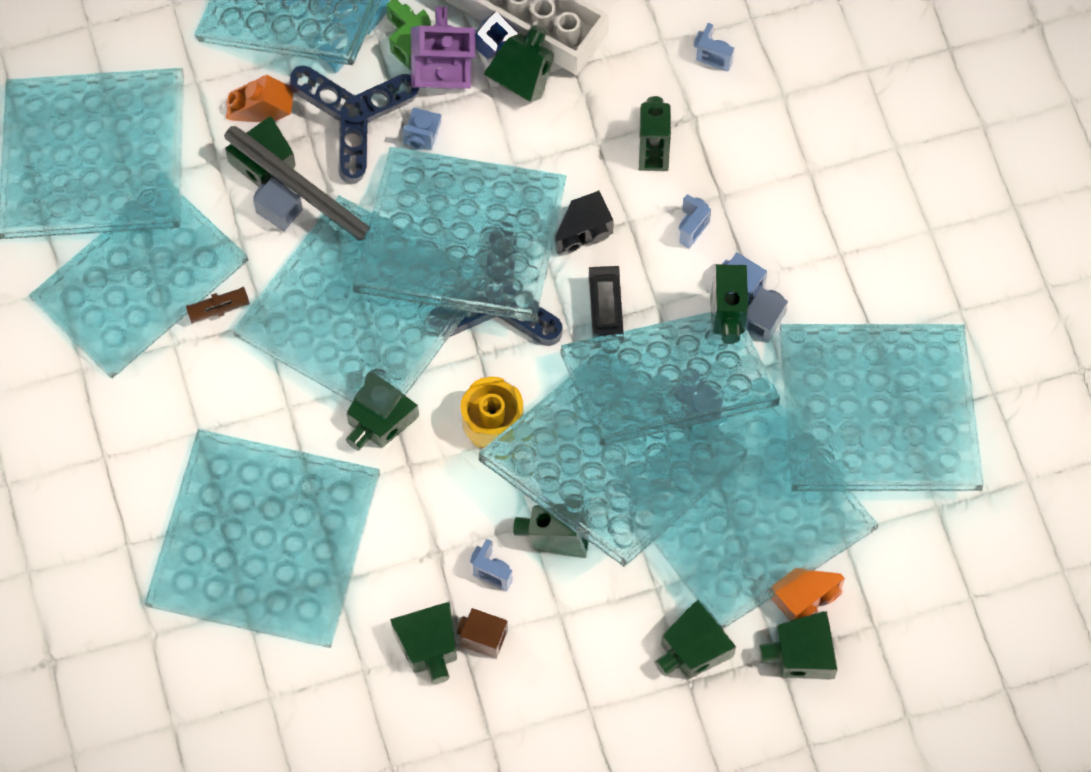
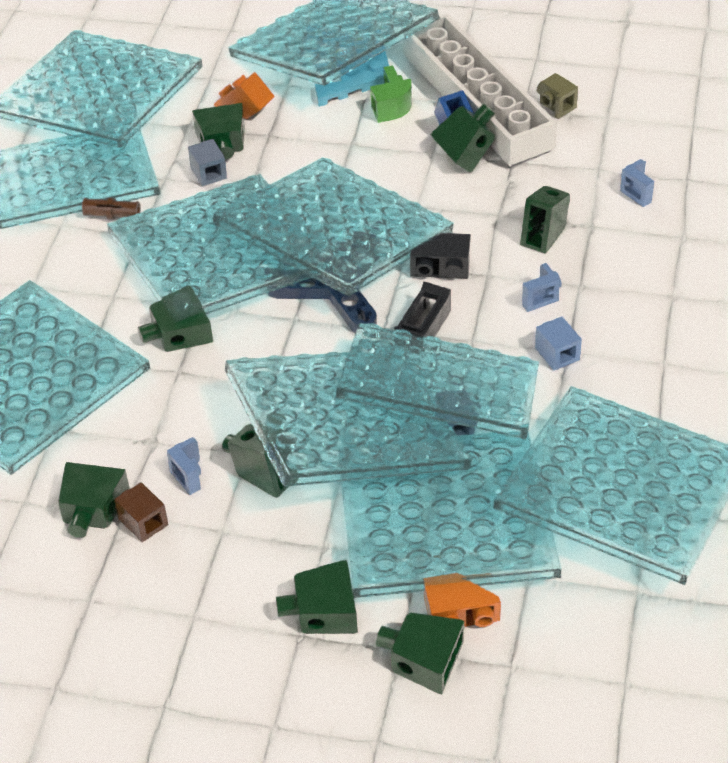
camera: 30 degrees right, 20 degrees down
dark grey axle [224,126,371,241] -> none
dark blue piece [289,66,419,184] -> none
medium blue bracket [402,107,442,150] -> none
medium lavender plate [411,7,475,89] -> none
yellow brick [460,376,524,449] -> none
dark green torso [710,264,748,344] -> none
sand blue brick [744,287,788,343] -> none

